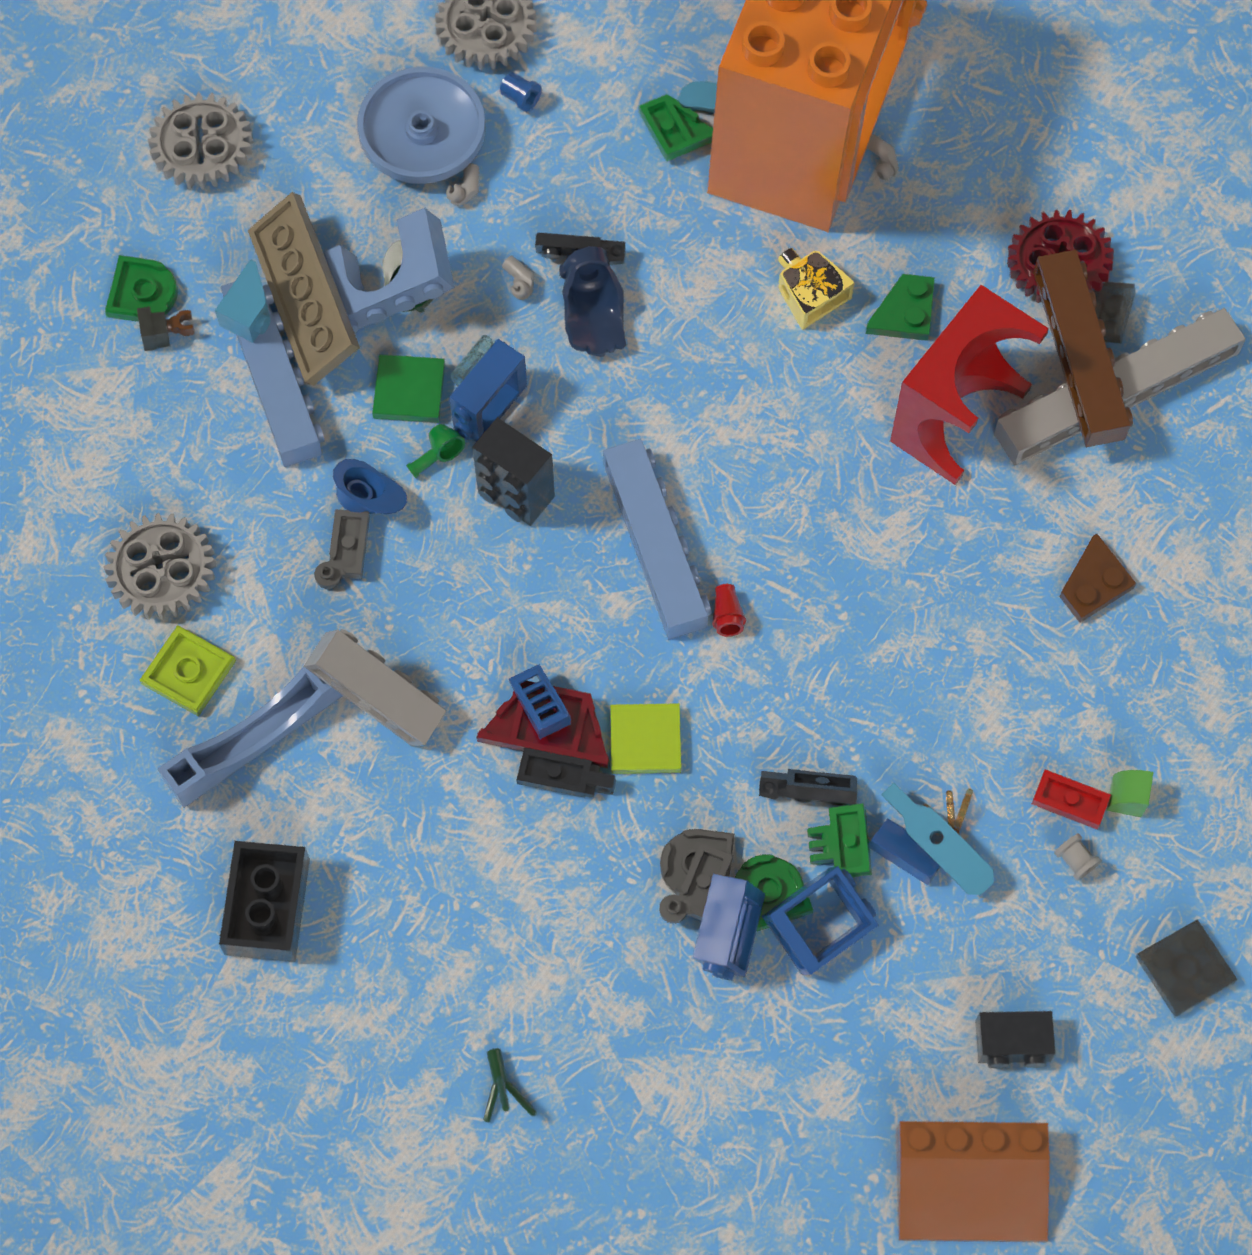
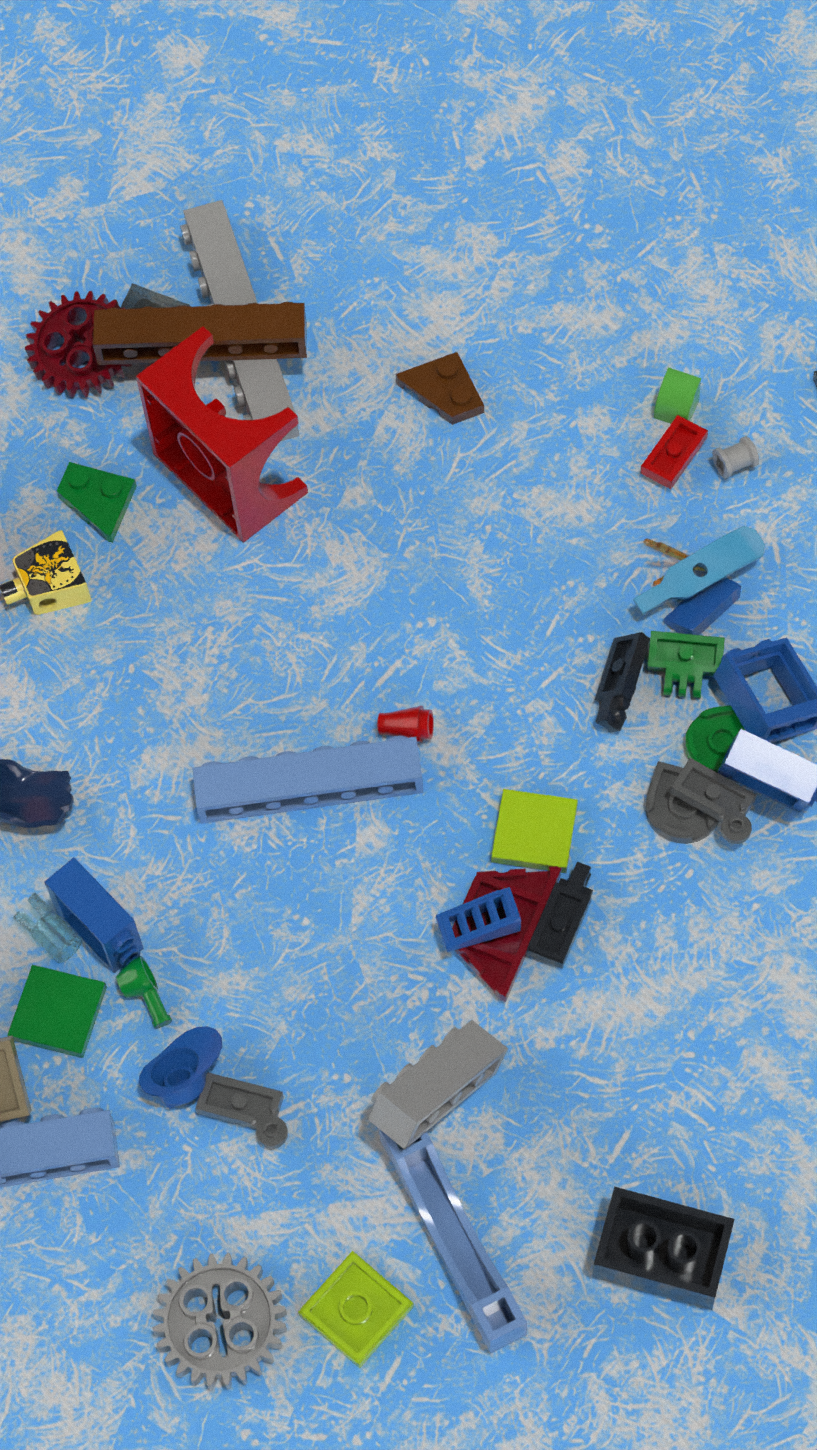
camera: 75 degrees left, 5 degrees down
black brick [472,417,555,526] -> none

